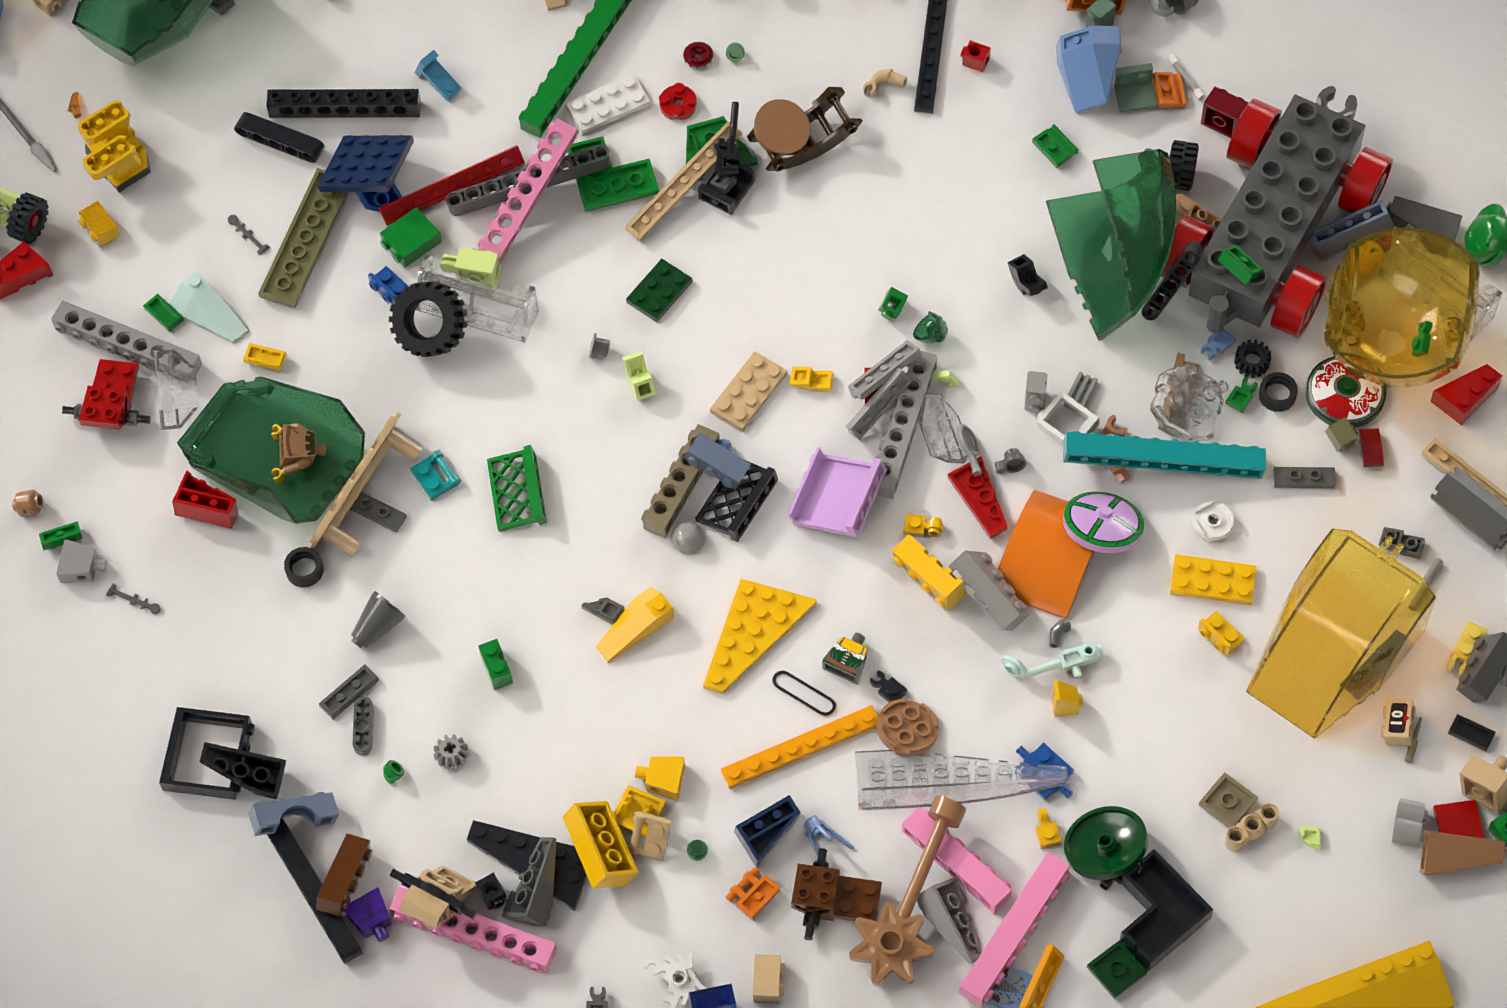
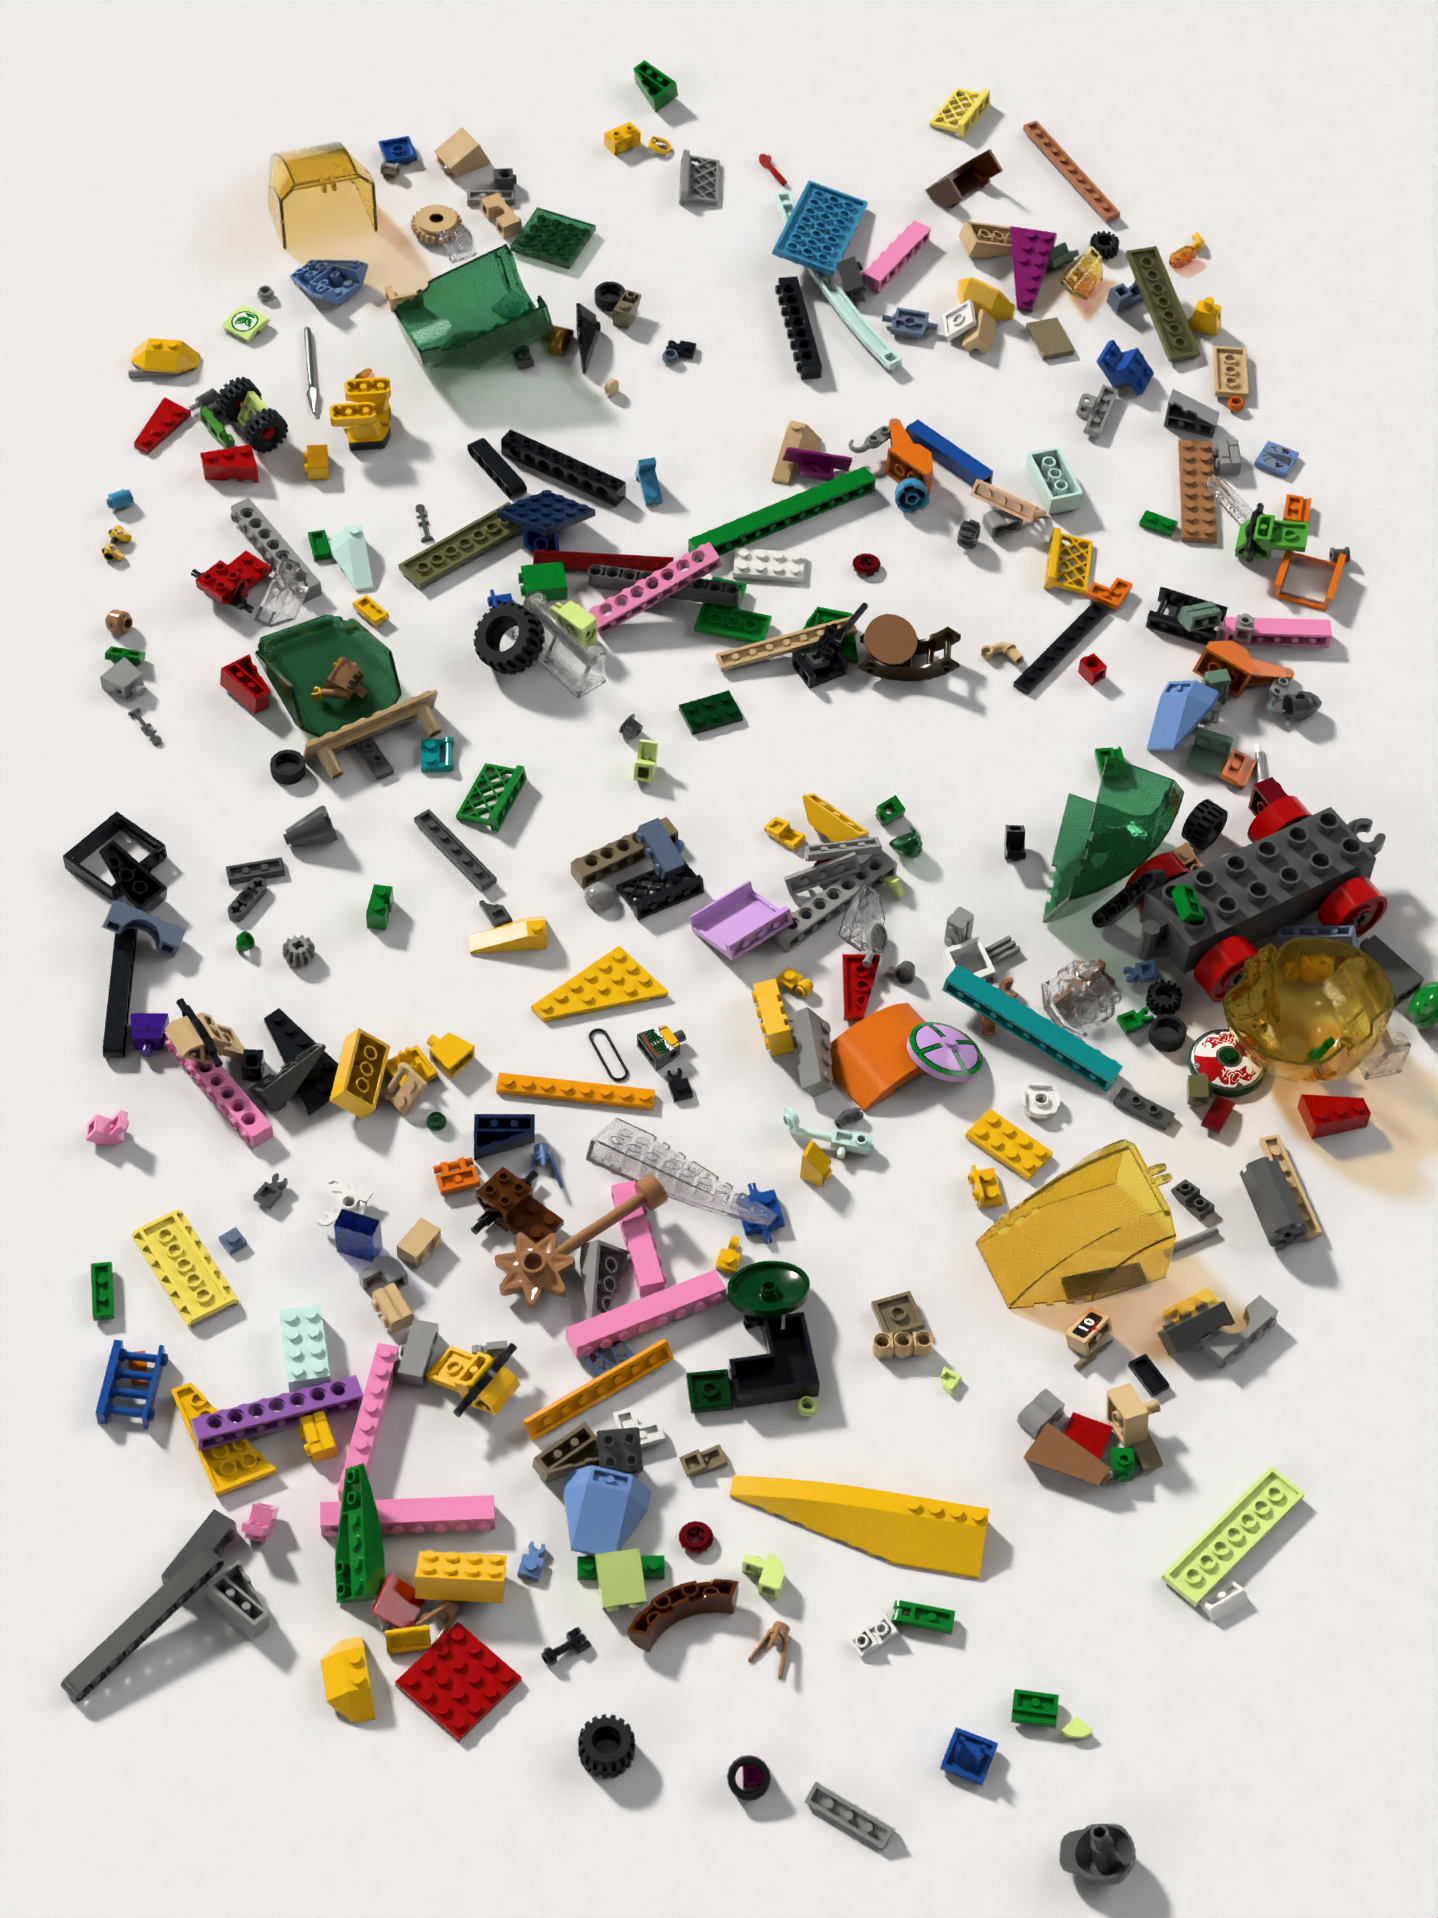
camera: 25 degrees right, 10 degrees down
reddish brown brick [316,833,373,917] -> none
red plate [659,83,697,120] -> none
tan plate [710,351,787,432] -> none
green tile [726,42,745,62] -> none
medium nougat tile [877,699,939,756] -> none
none -> dark grey plate [414,809,497,891]
none -> yellowish green plate [797,1396,818,1417]
none -> yellow wedge [802,793,869,842]

